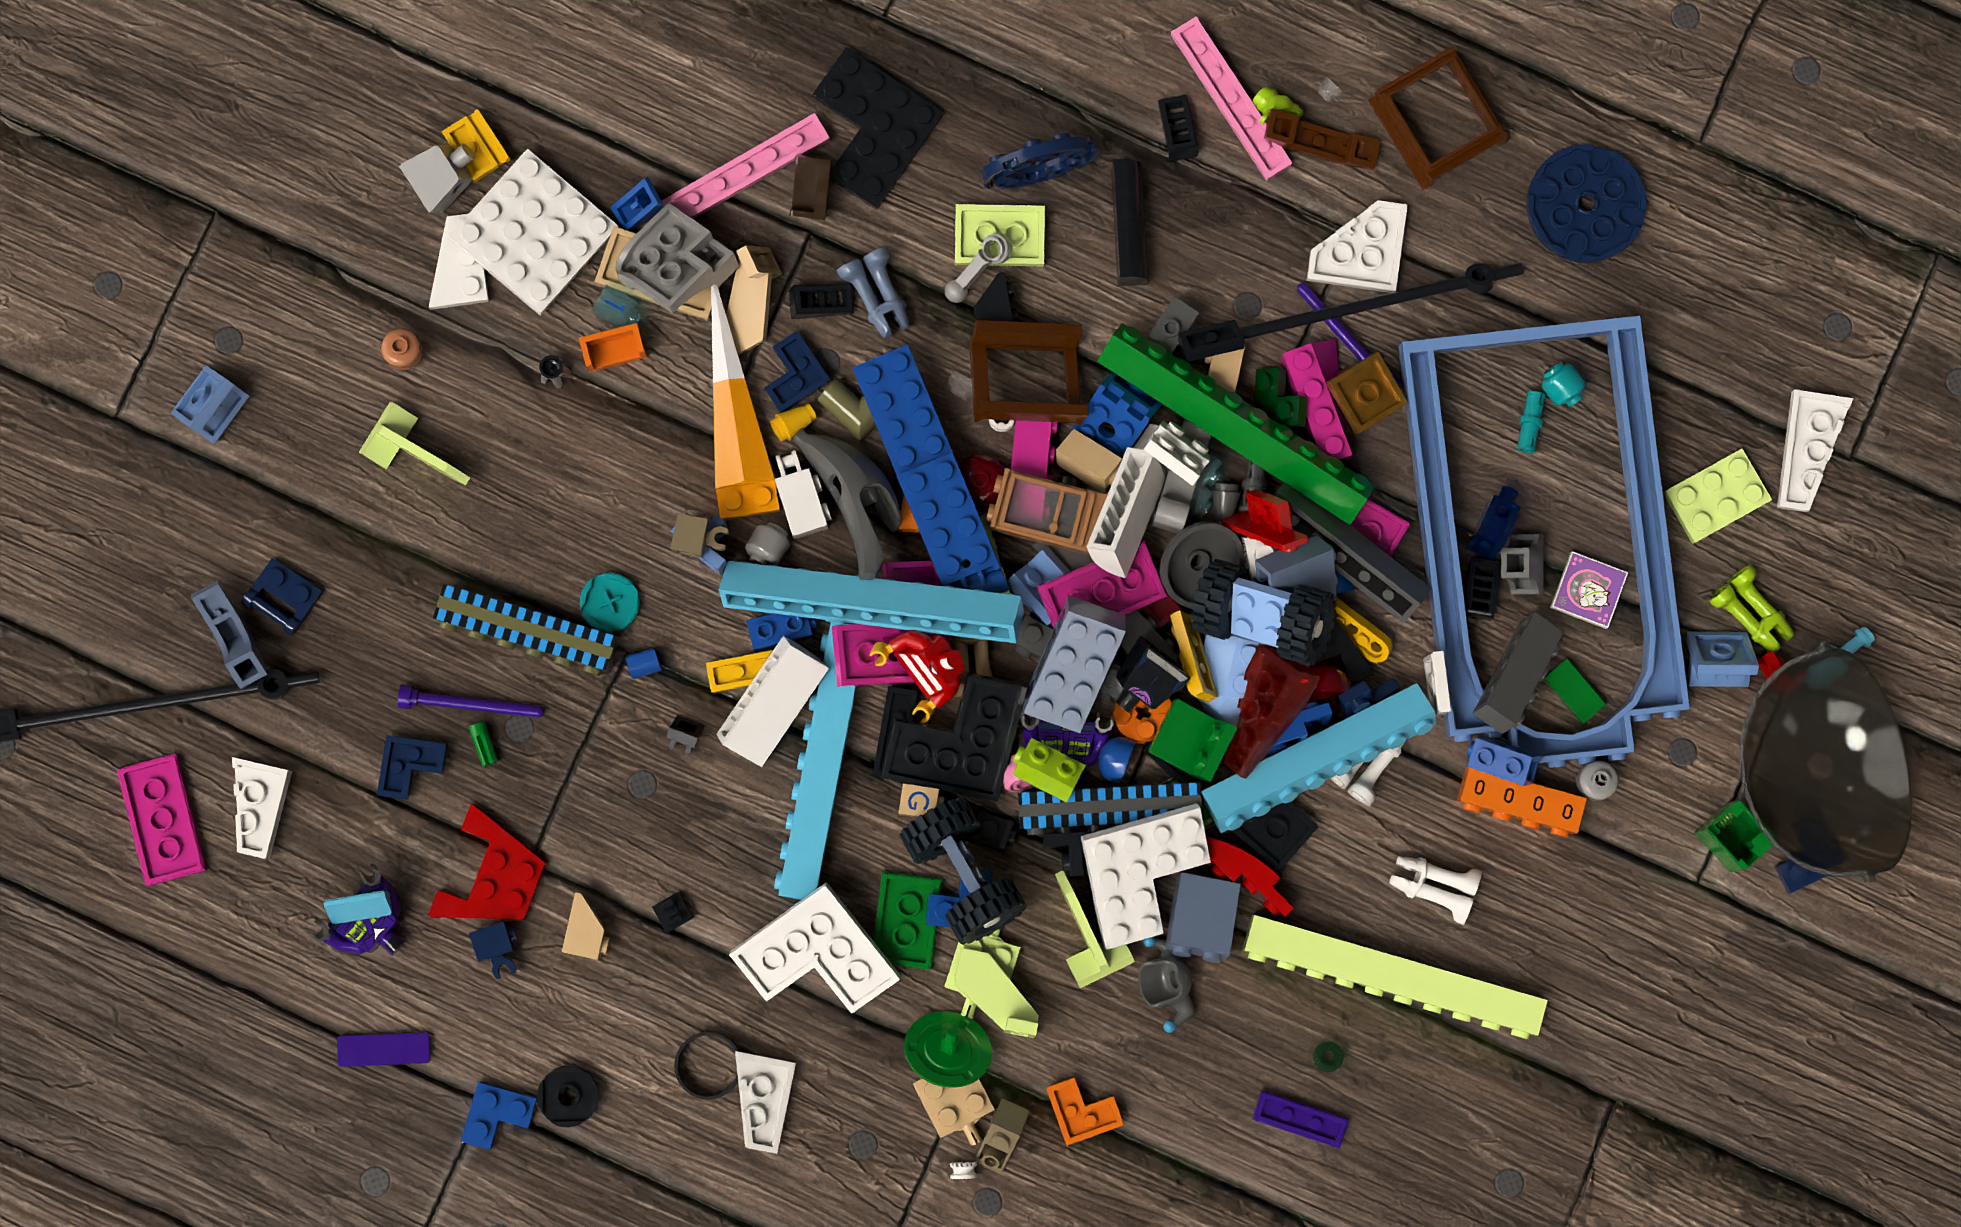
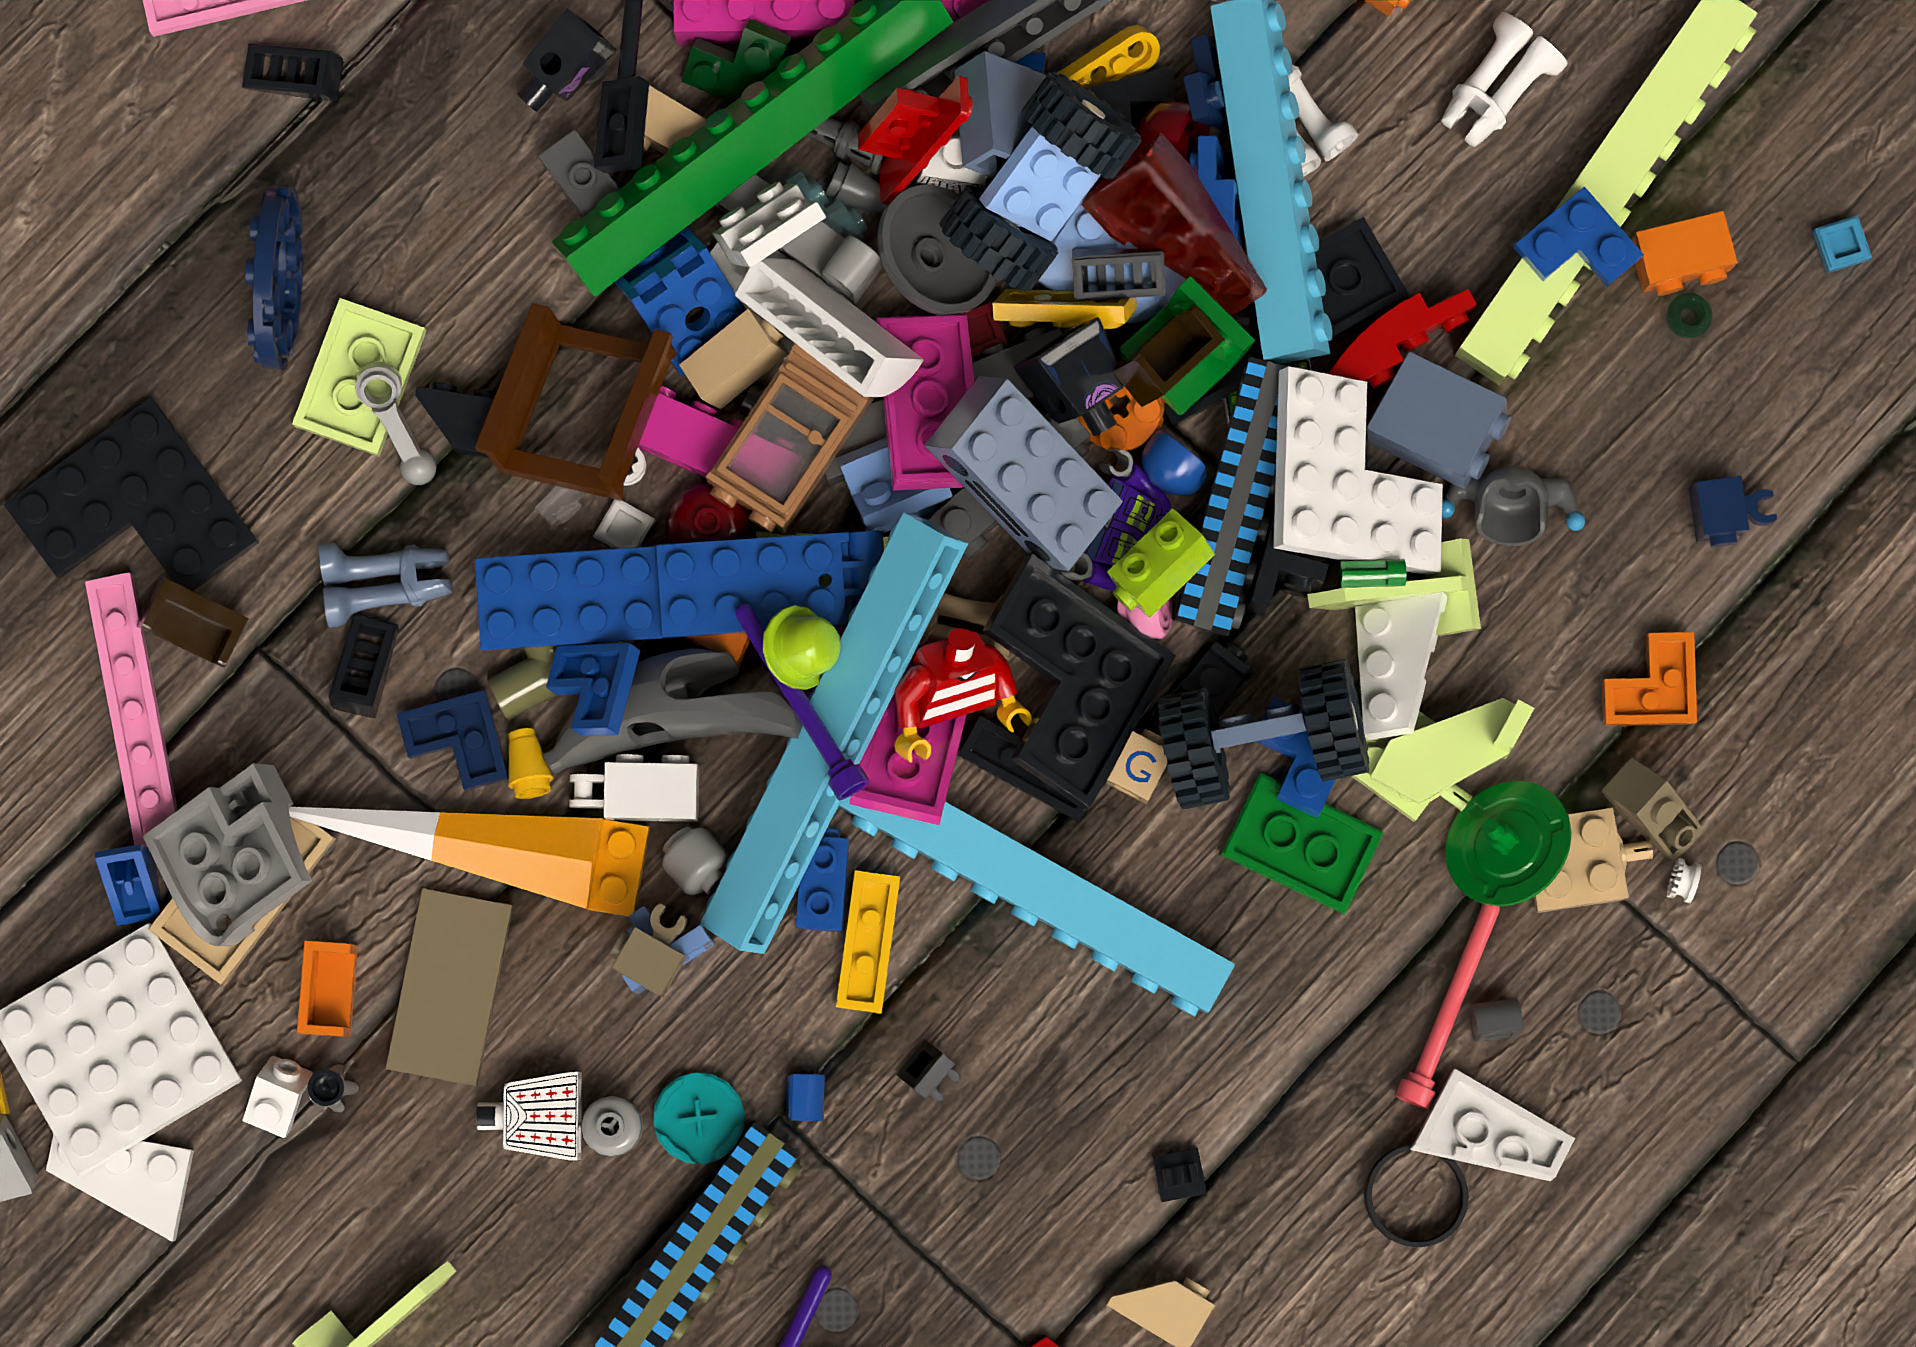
camera: 65 degrees left, 0 degrees up
nougat head [381,329,423,370] -> none
clear light blue brick [592,284,641,328] -> none
white brick [716,635,829,767] -> none
tan piece [726,245,782,356] -> none
white plate [729,882,901,1014] -> none
black brick [1111,159,1148,286] -> none
dark purple tile [1252,1090,1349,1148] -> none
none -> white bracket [243,1056,313,1138]
none -> dark tan tile [386,888,514,1086]
none -> white torso [477,1072,582,1160]
none -> black torso [517,8,617,112]
none -> blue plate [546,643,640,736]
none -> light grey head [581,1096,644,1157]
none -> white tile [593,499,656,549]
none -> dark purple piece [735,603,870,801]
none -> lime hat [763,605,841,690]
none -> black slope [1072,248,1166,301]
none -> dark brown panel [1113,305,1225,407]
none -> green piece [1338,559,1407,588]
none -> white wing [1355,592,1448,740]
none -> coral piece [1395,904,1500,1110]
none -> dark grey brick [1470,997,1524,1043]
none -> blue plate [1513,186,1644,287]
none -> orange brick [1631,211,1738,296]
none -> dark blue brick [1688,476,1777,547]
none -> dark azure tile [1812,215,1872,274]

